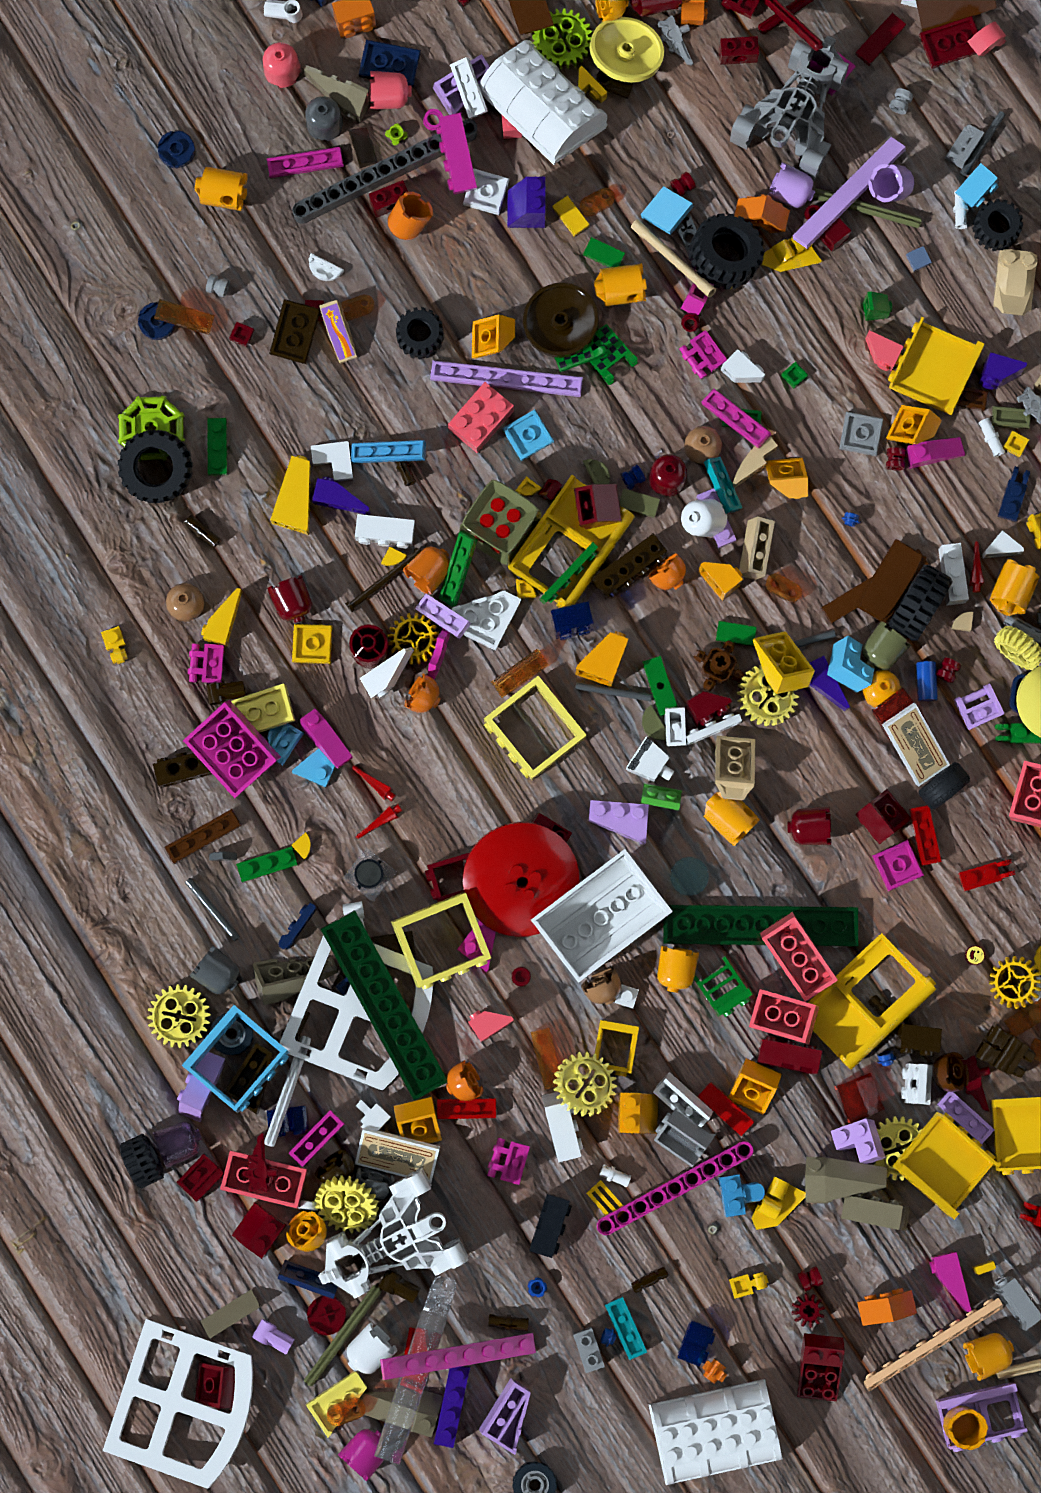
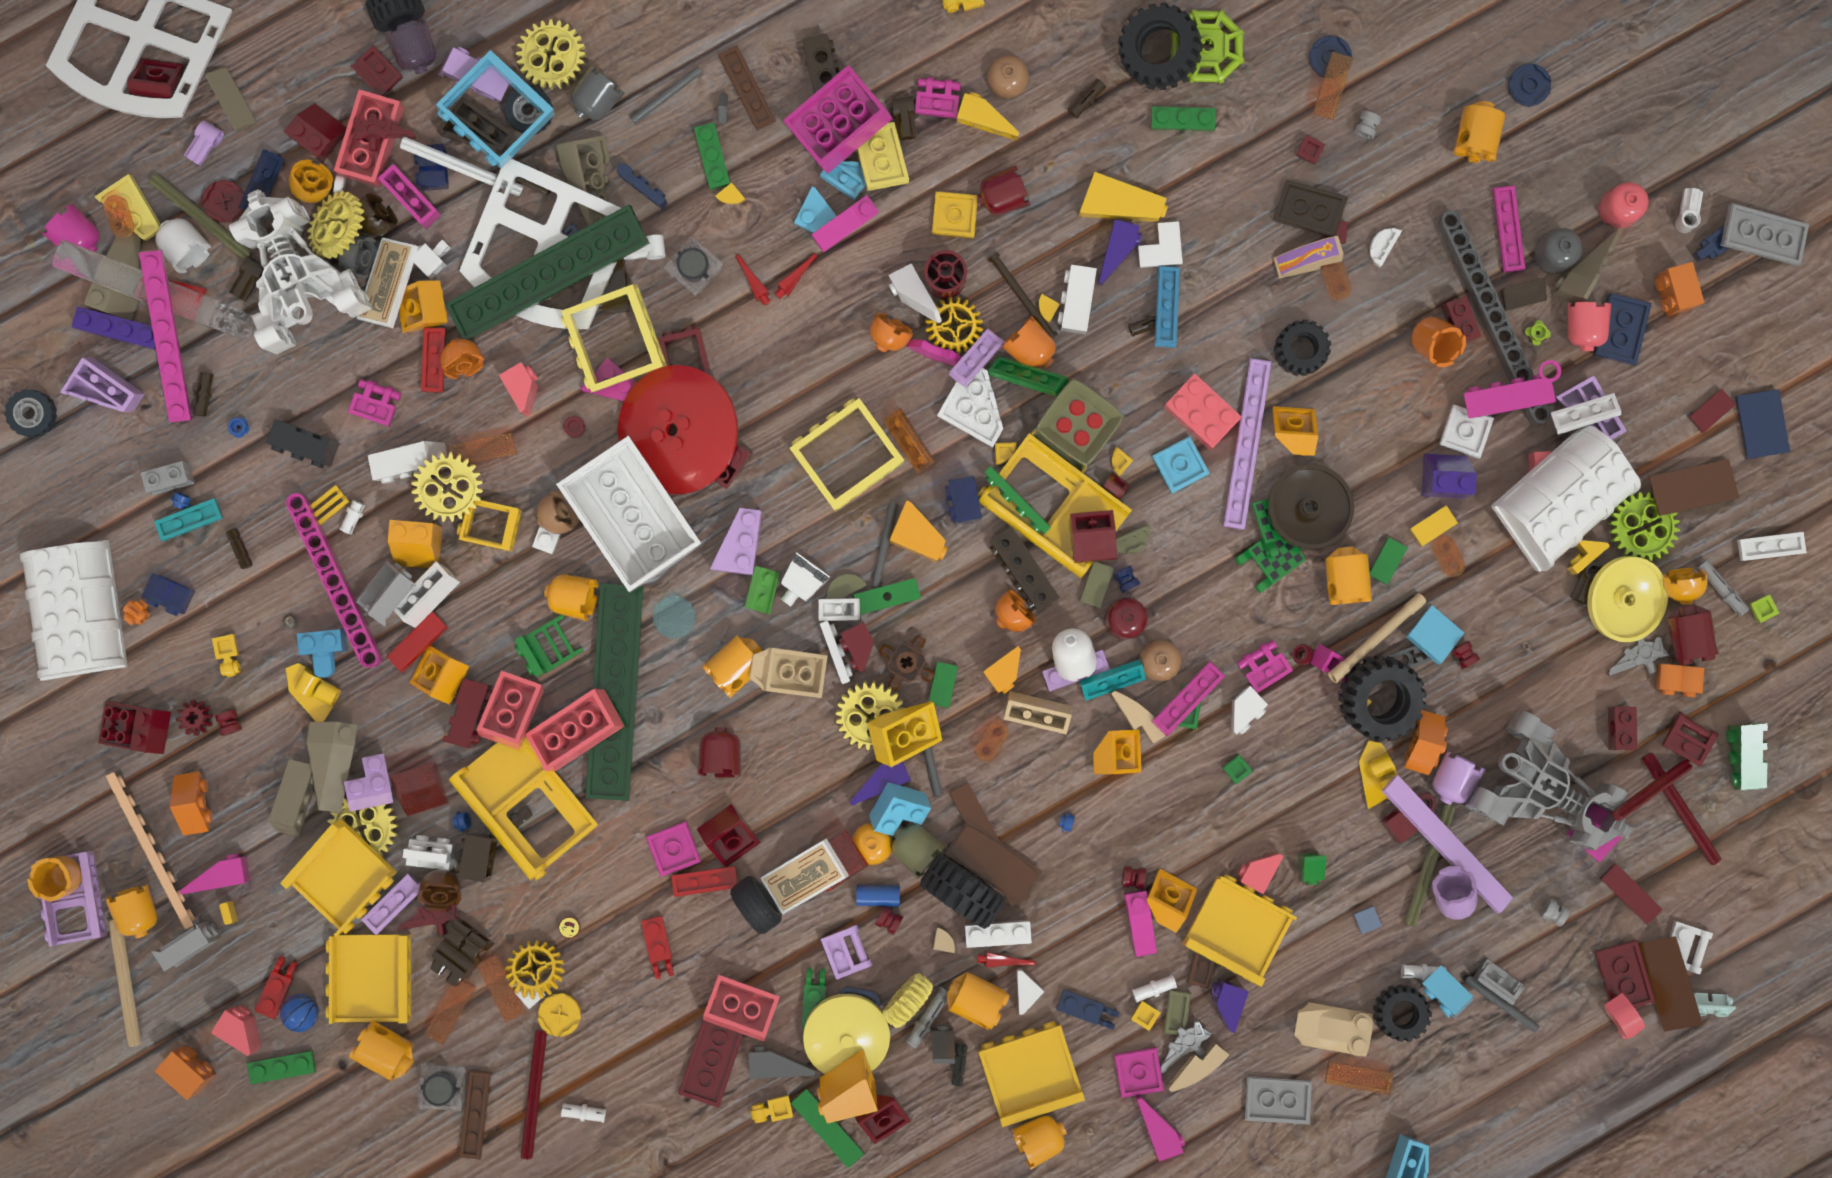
camera: 90 degrees right, 5 degrees up
light grey tile [839,411,884,456] -> none

